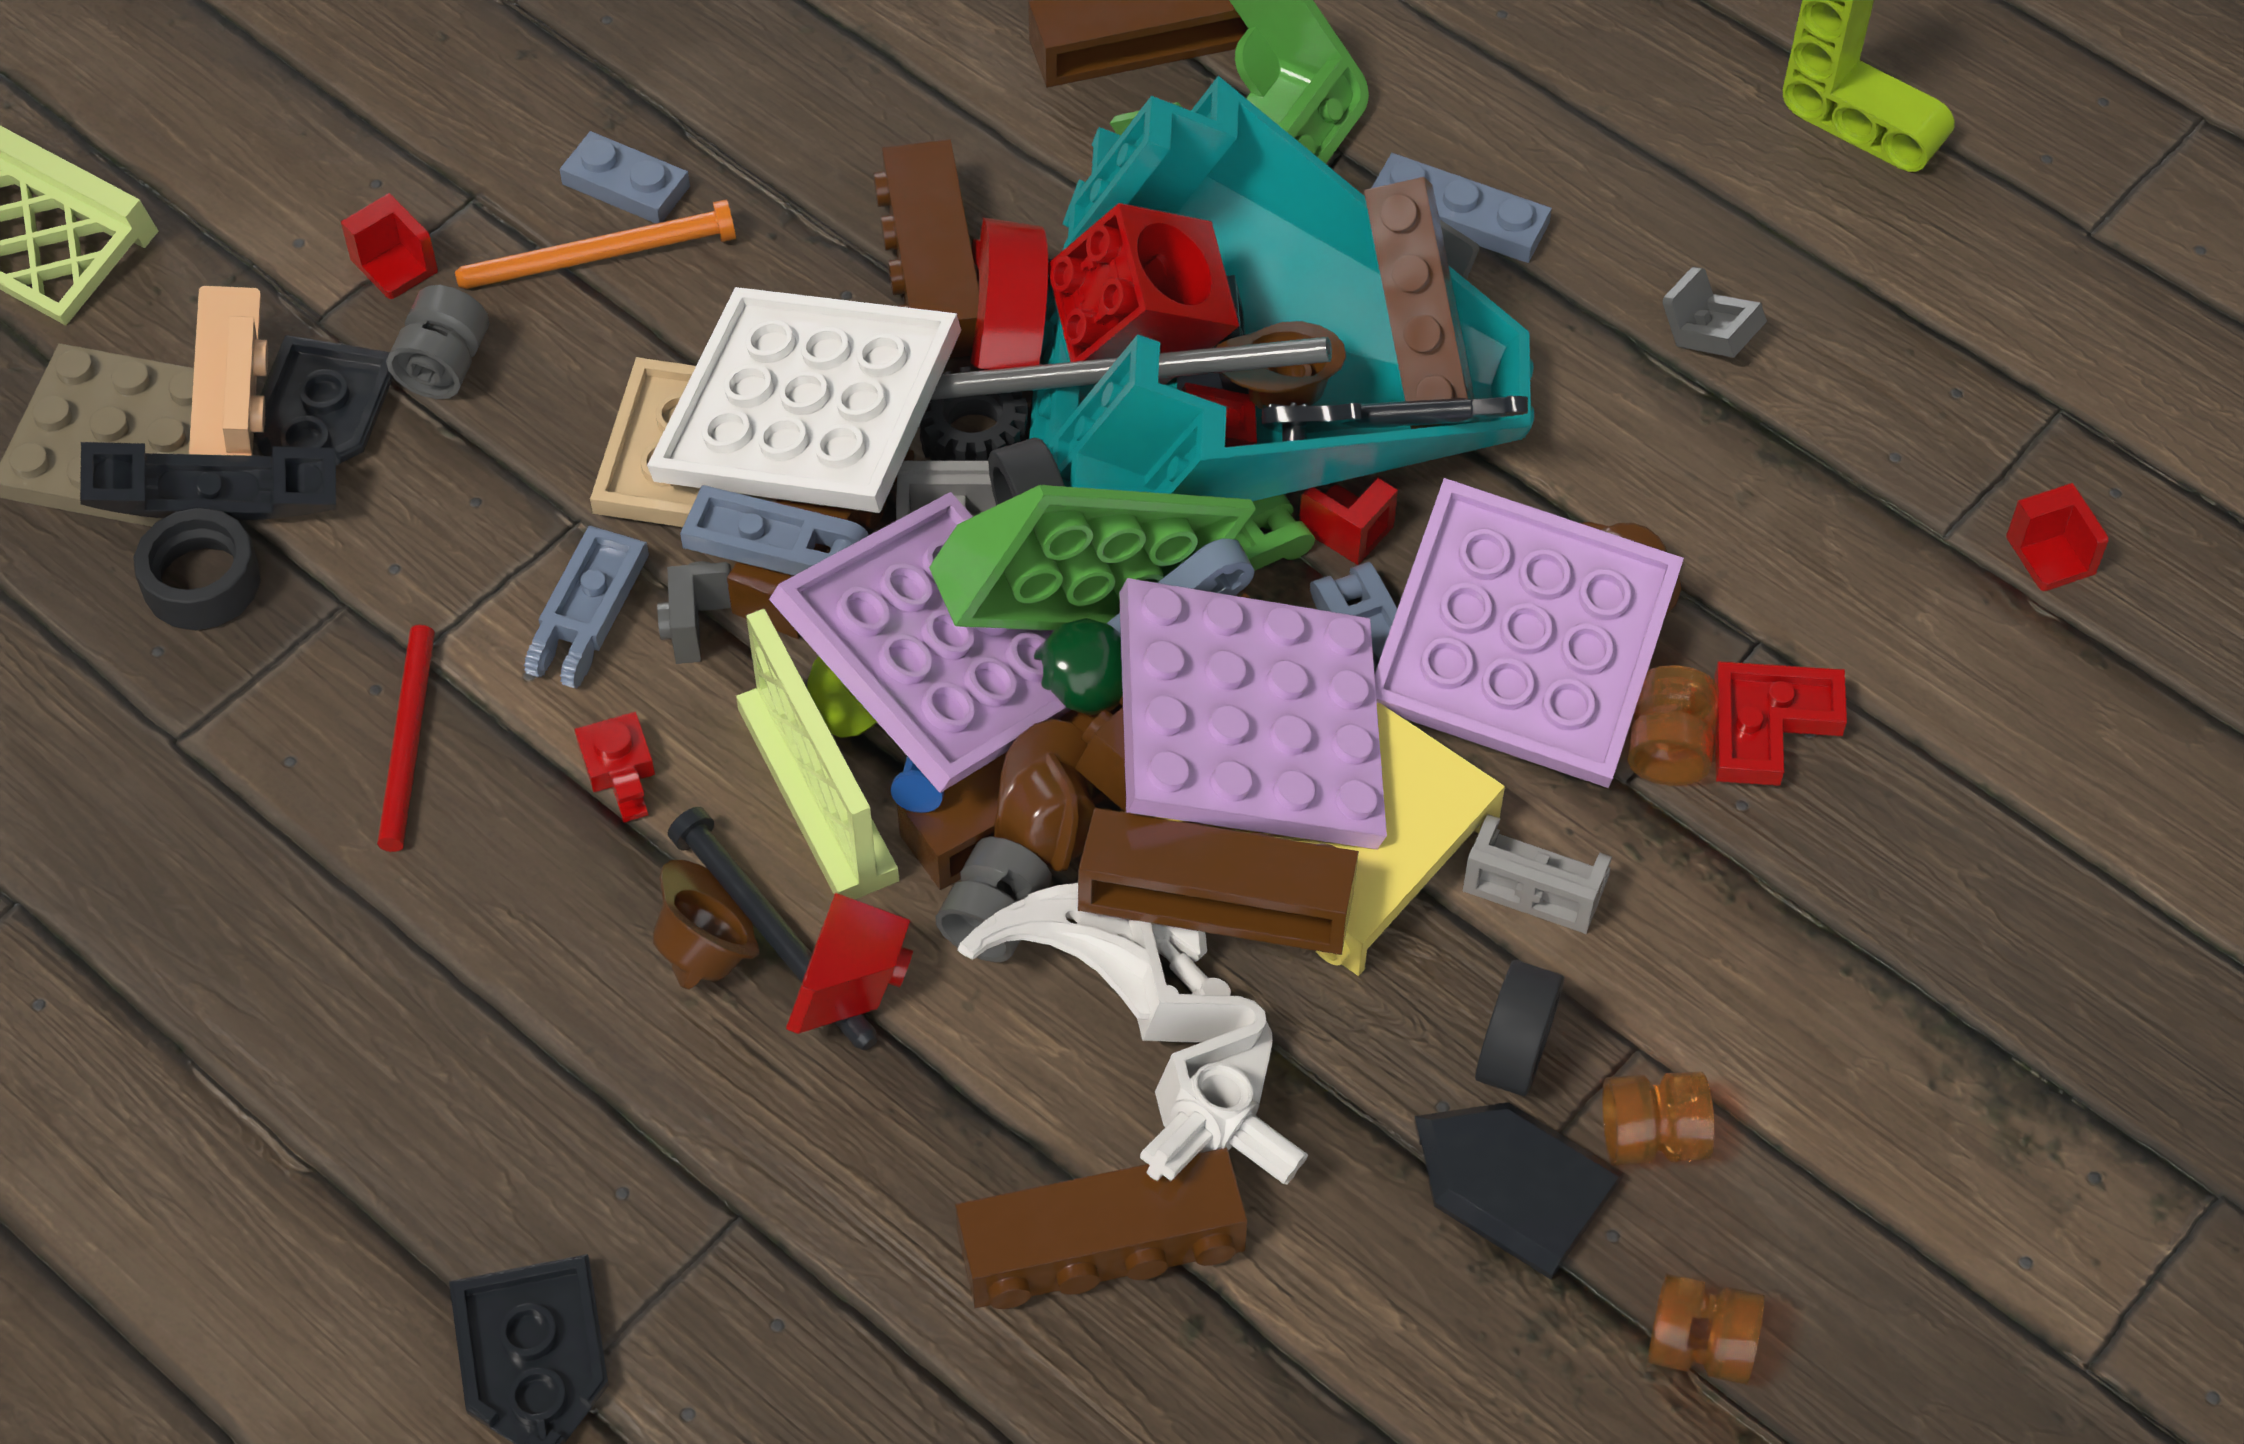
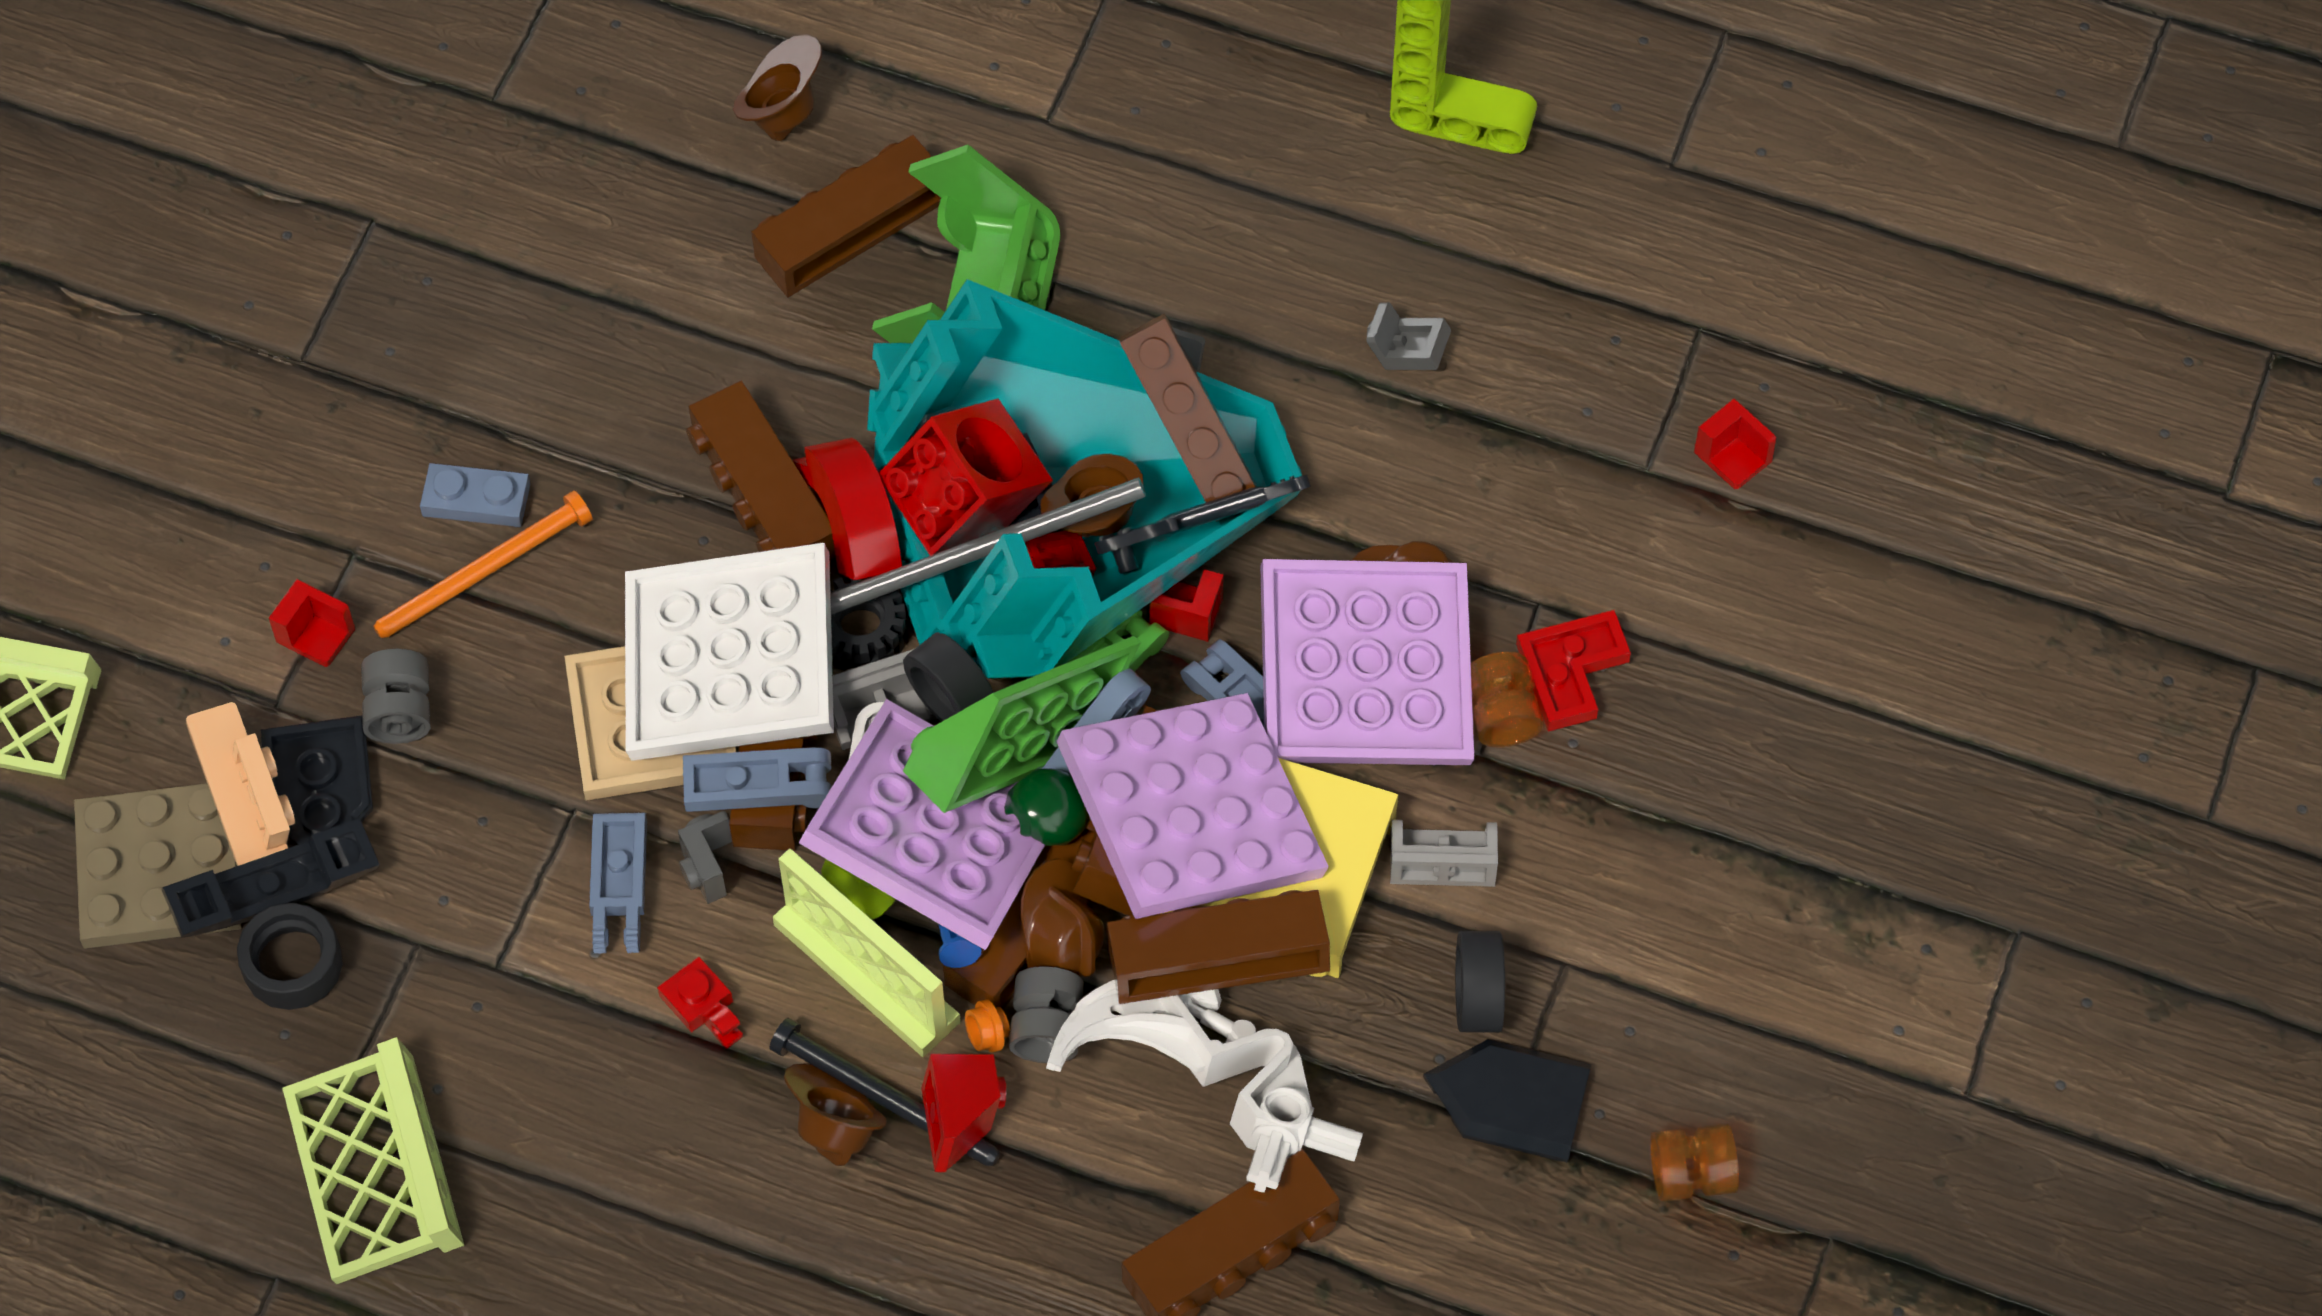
camera: 20 degrees left, 5 degrees up
red bar [377,625,435,852] -> none
sand blue plate [1372,153,1552,263] -> none
clear orange wheel [1602,1071,1714,1166] -> none
none -> yellowish green fence [282,1037,464,1284]
none -> orange plate [965,999,1010,1053]

